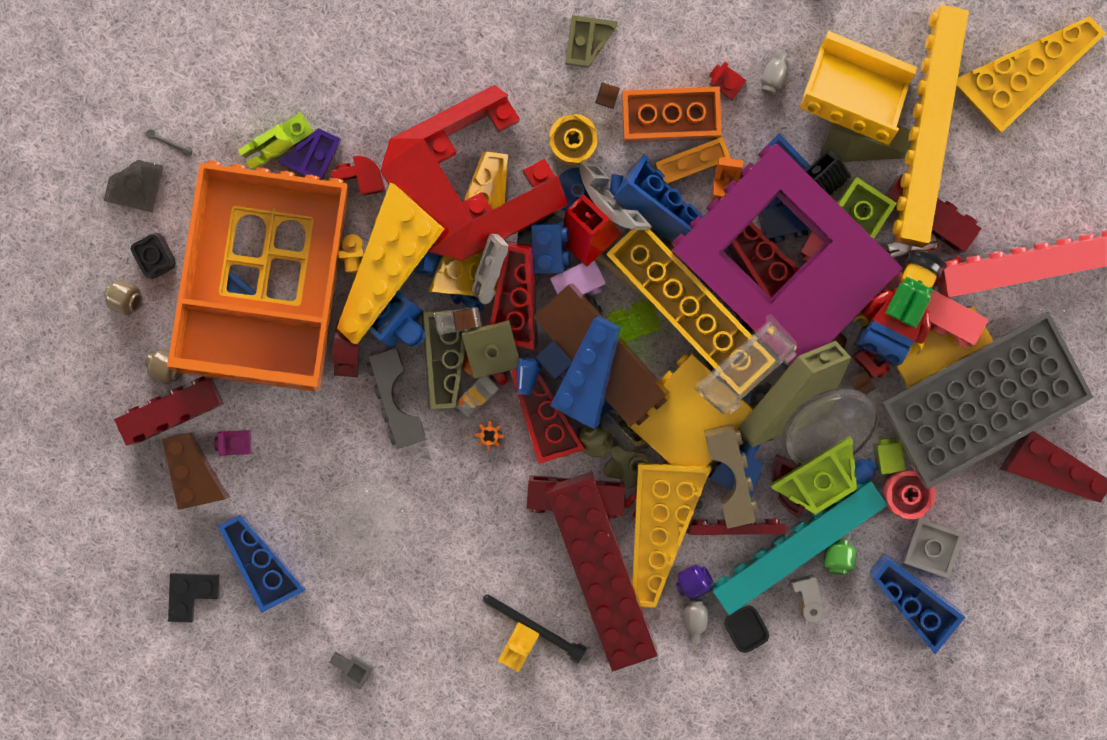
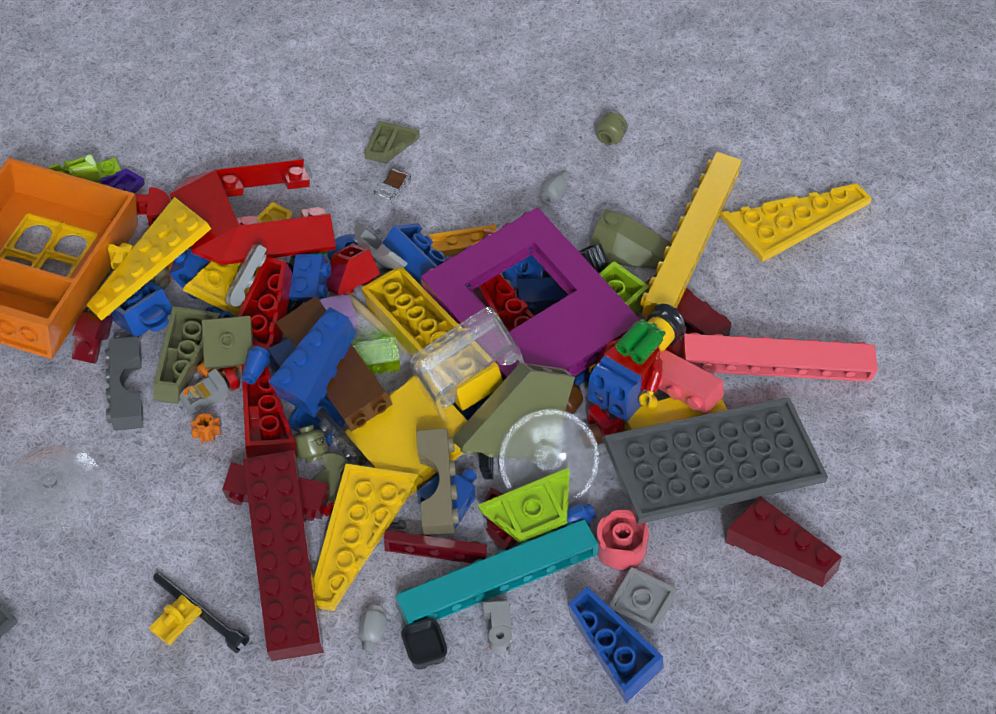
camera: 10 degrees right, 35 degrees down
leg [433,307,482,336] -> none
yellow brick [549,114,598,166] -> none
orange brick [621,86,722,143] -> none
dark purple head [676,564,713,600] -> none
red bracket [709,62,747,100] -> none
yellow panel [799,31,917,145] -> none
bright green head [824,539,856,575] -> none
lime brick [873,437,906,474] -> none

